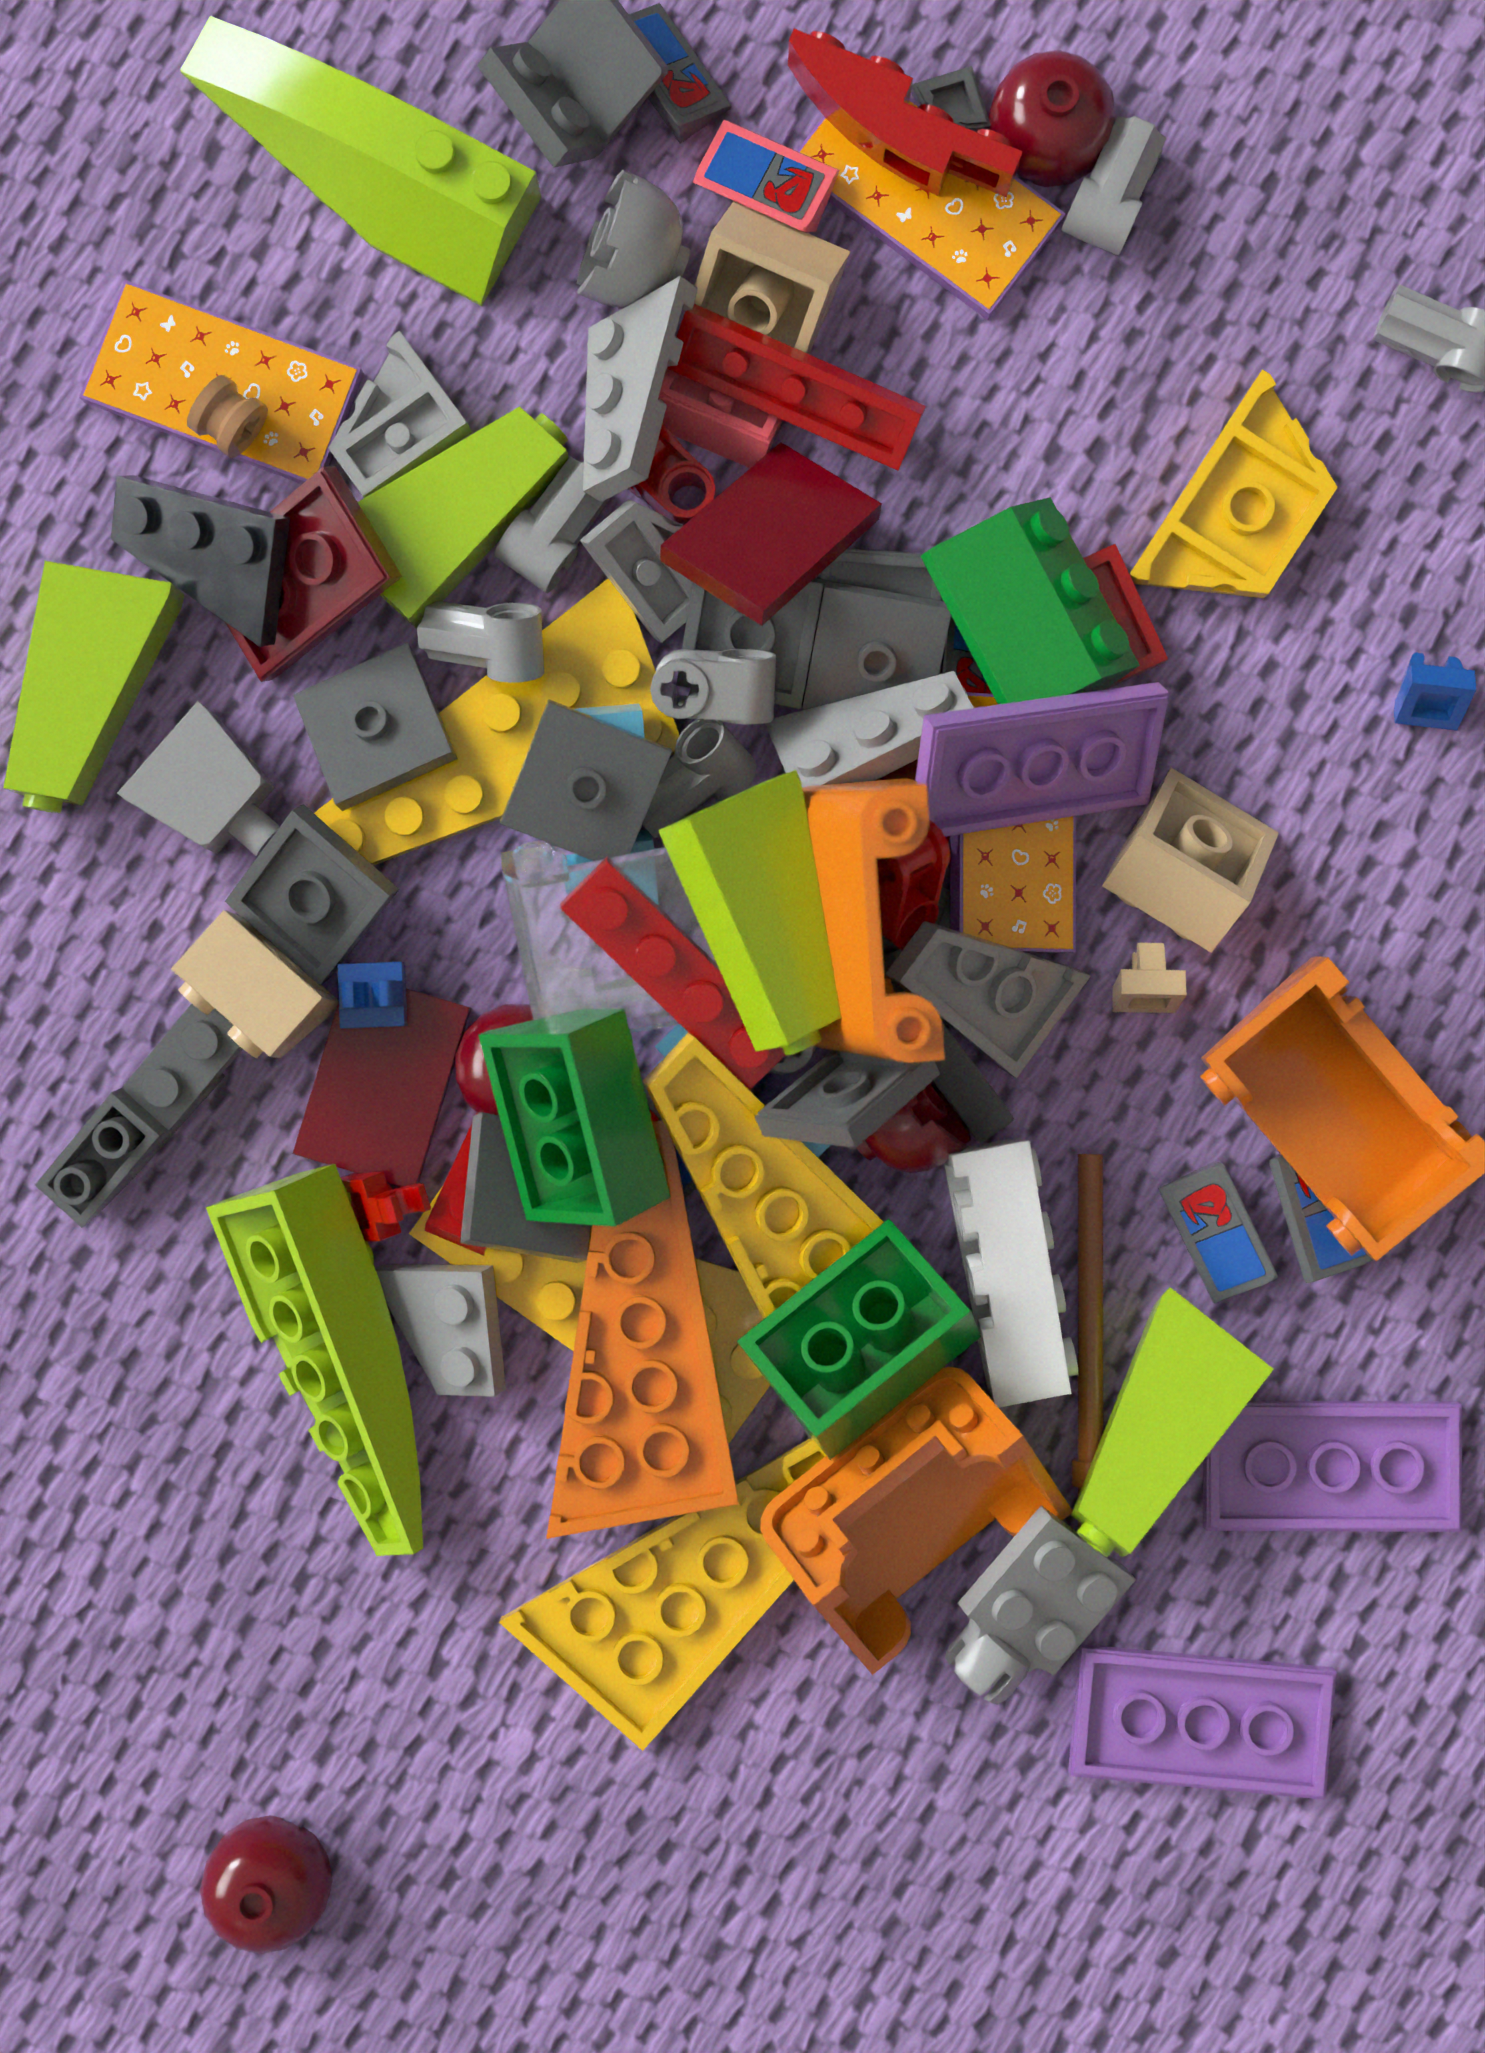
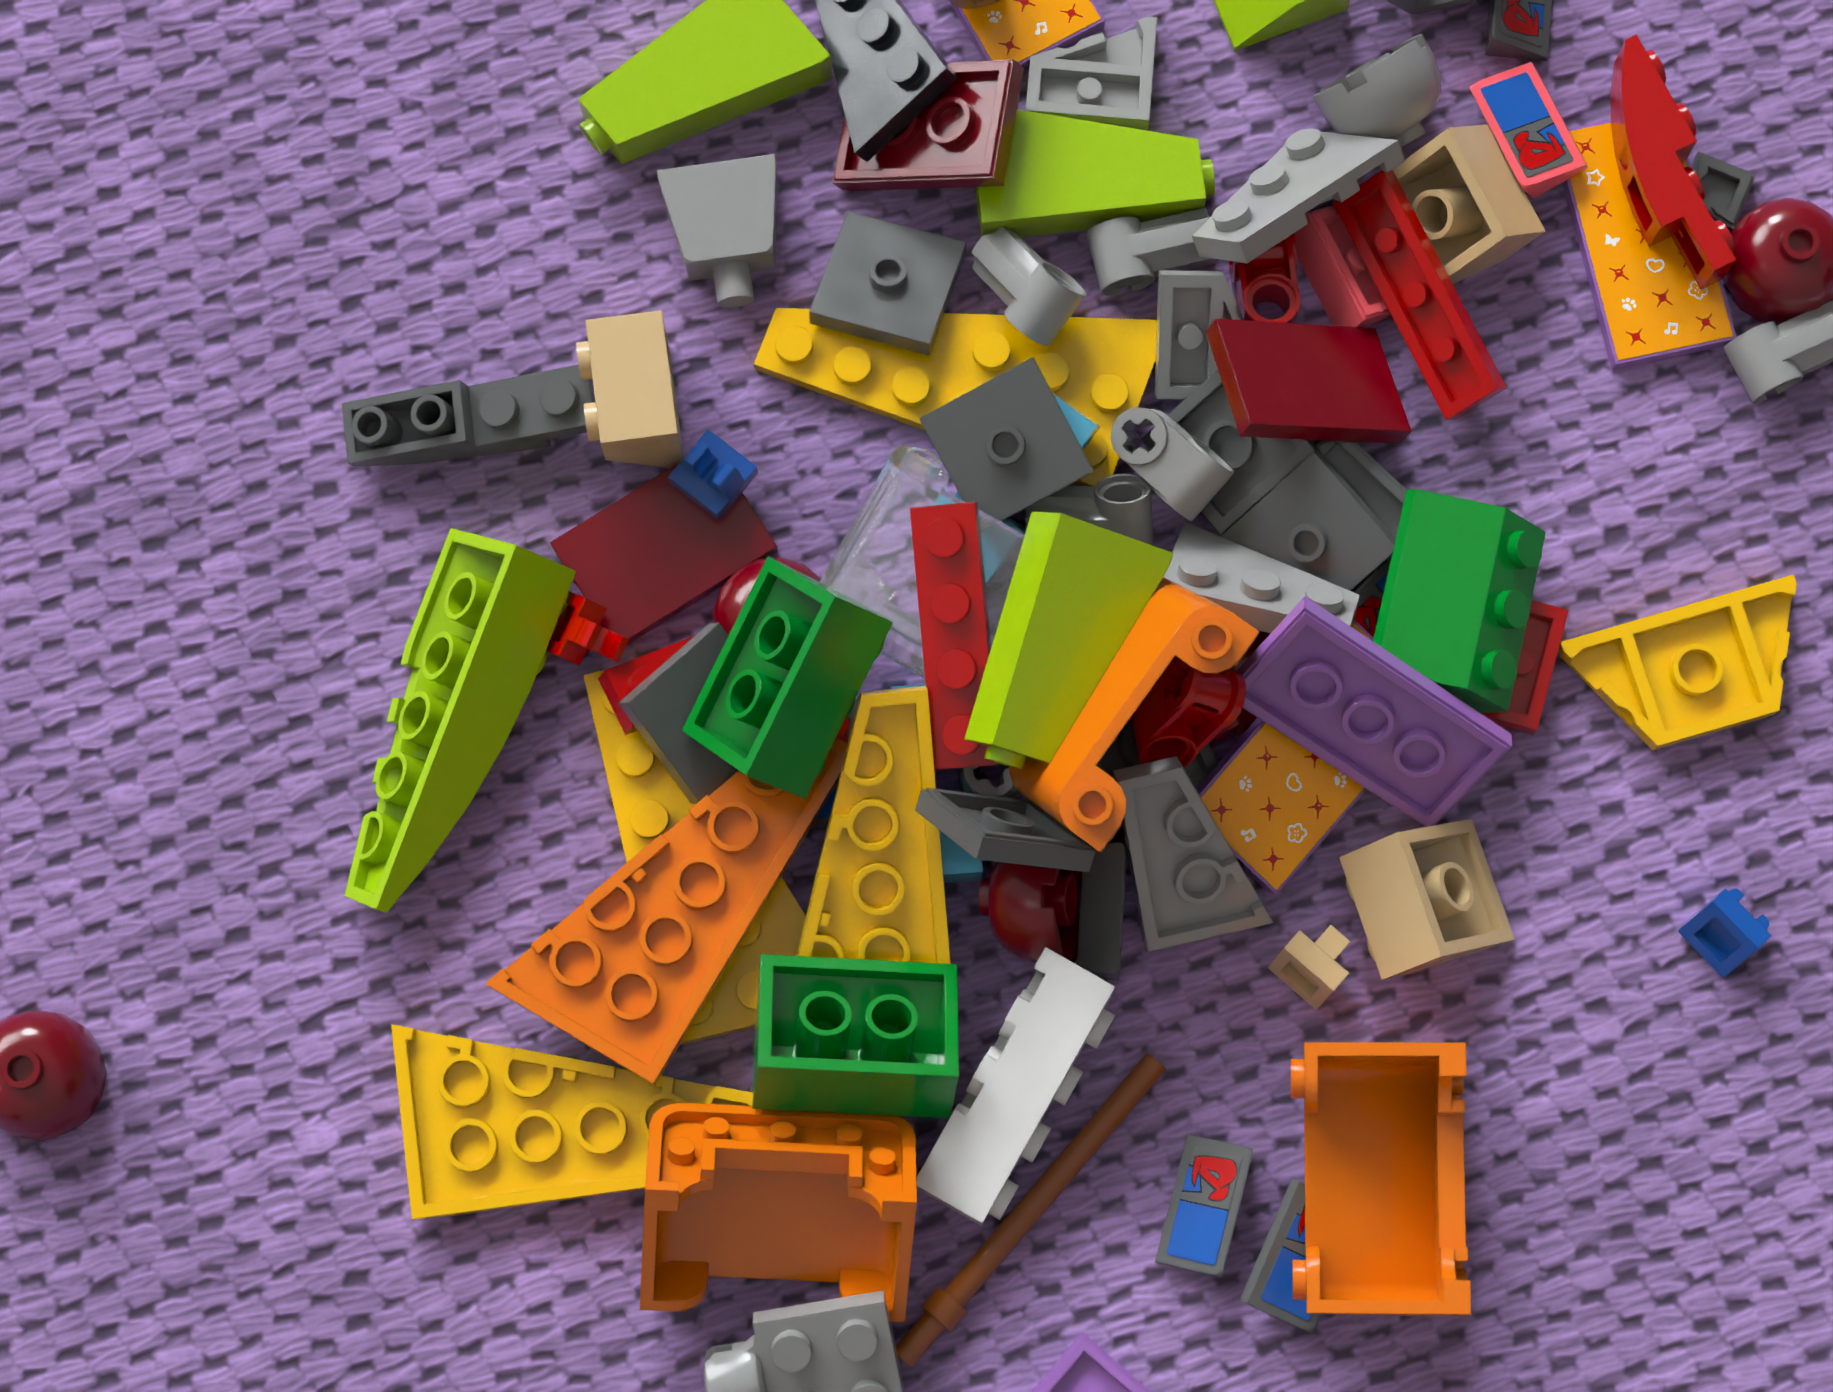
camera: 40 degrees right, 10 degrees down
dark grey plate [224,804,400,985] -> none
light grey wing [375,1264,506,1397] -> none
lime slope [1071,1287,1274,1557] -> none

